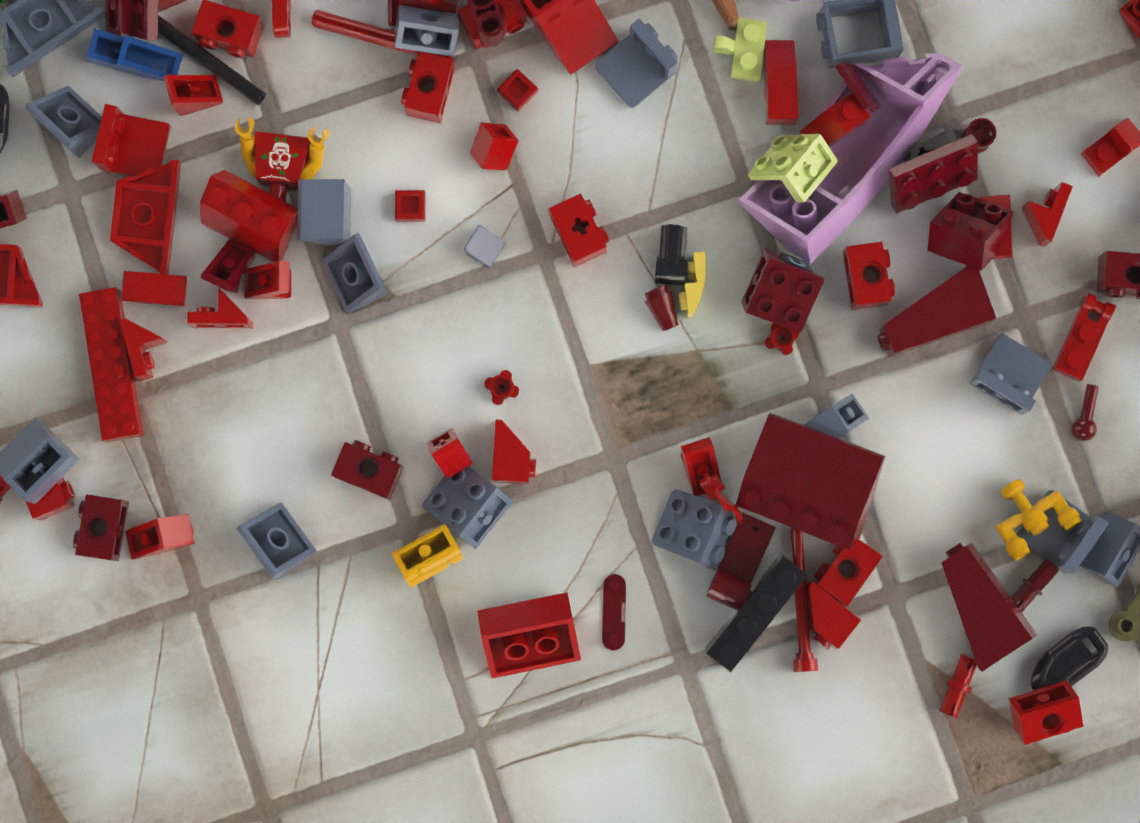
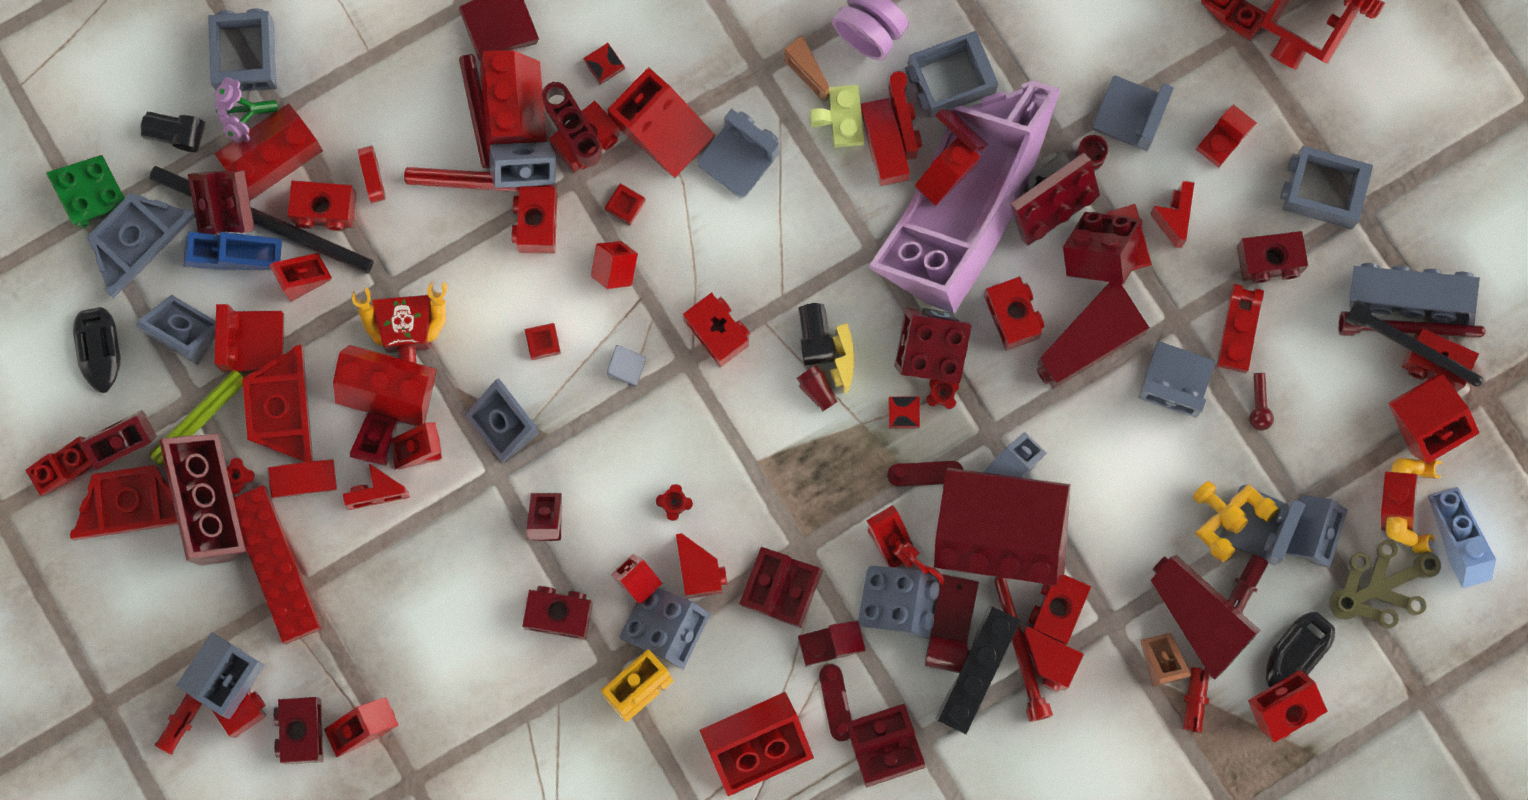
camera: 15 degrees left, 5 degrees down
red slope [119,318,168,381] -> none
sand blue slope [236,502,317,579] -> none
sand blue slope [297,179,351,247] -> none
yellowish green bracket [748,134,838,202] -> none
none -> lime axle [149,370,244,466]
none -> dark red slope [159,433,246,565]
none -> red plate [226,457,255,494]
none -> dark red slope [526,493,562,541]
none -> dark red slope [739,547,823,628]
none -> dark red slope [798,621,866,667]
none -> dark red slope [845,703,926,788]
none -> dark red piece [887,461,964,487]
none -> red plate [888,71,922,160]
none -> red tile [888,396,920,429]
none -> sand blue bracket [1092,76,1174,151]
none -> nougat slope [1141,633,1190,687]

